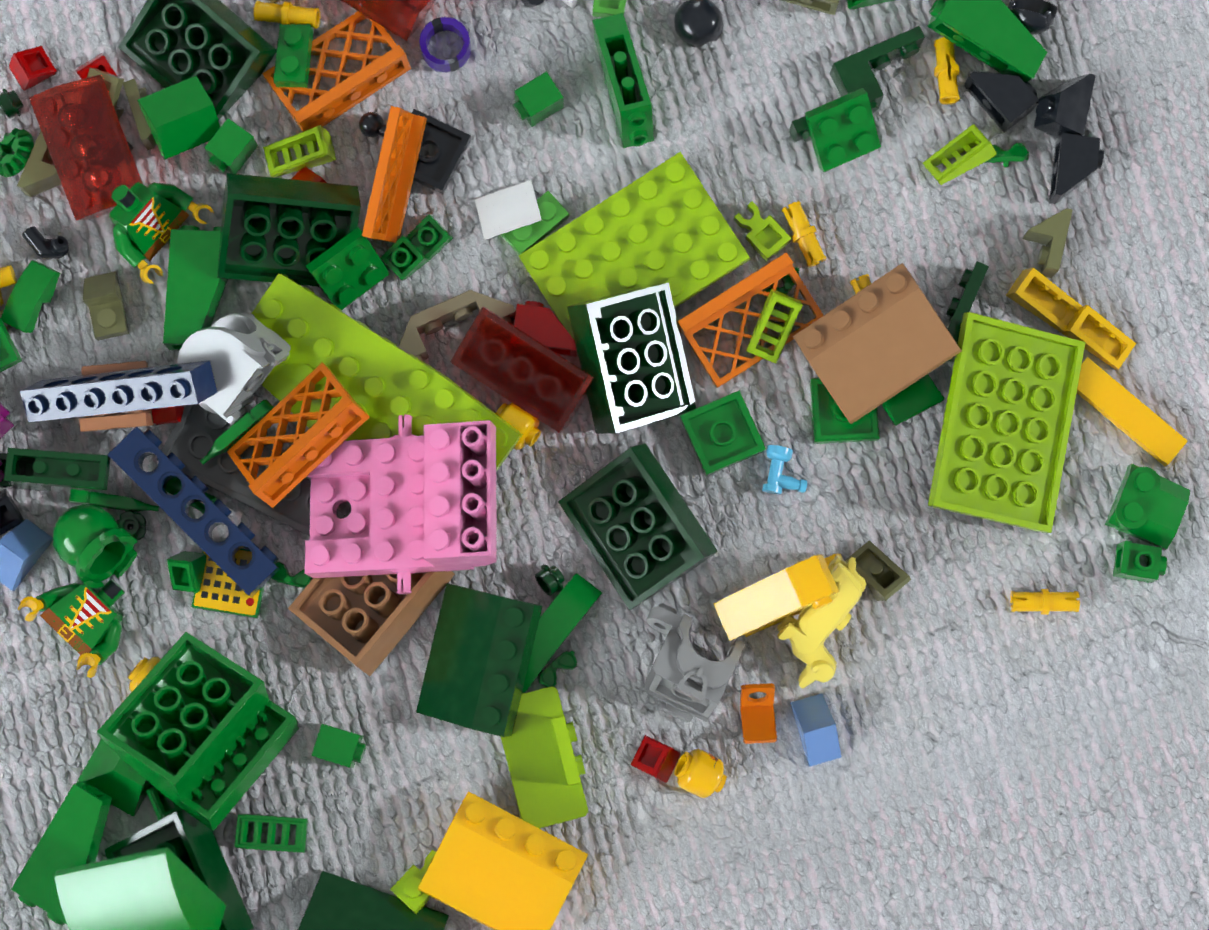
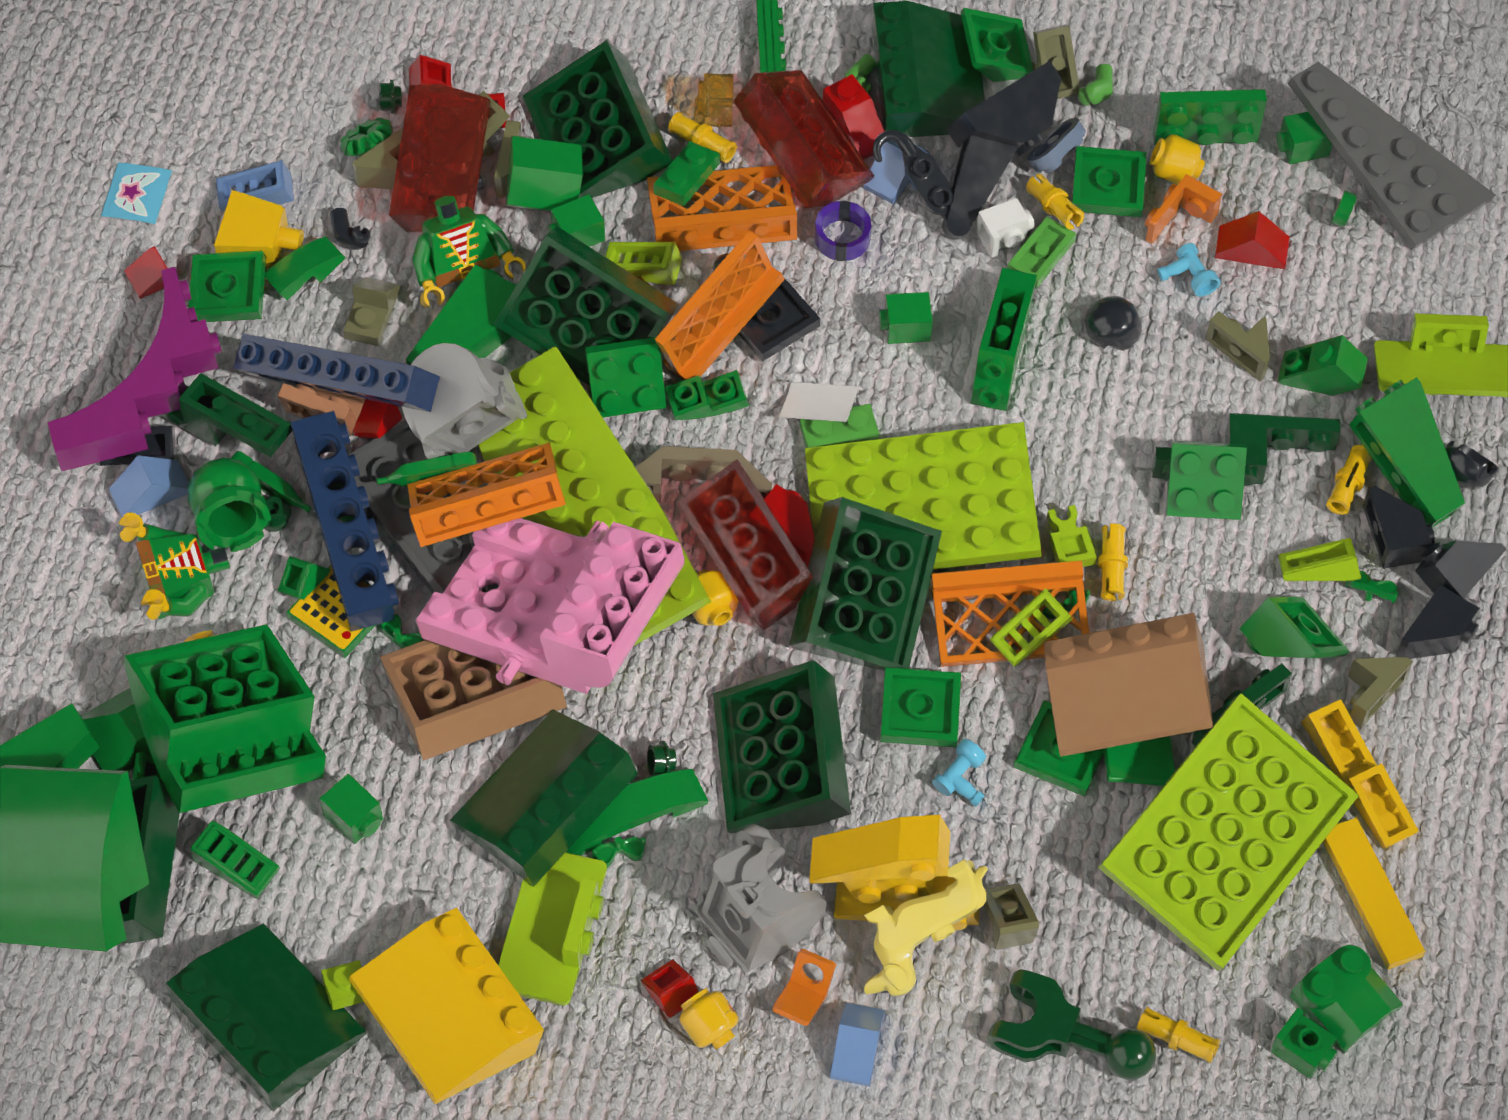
camera: 30 degrees right, 20 degrees down
none -> dark green piece [987,969,1156,1080]
none -> green slope [1239,597,1350,658]

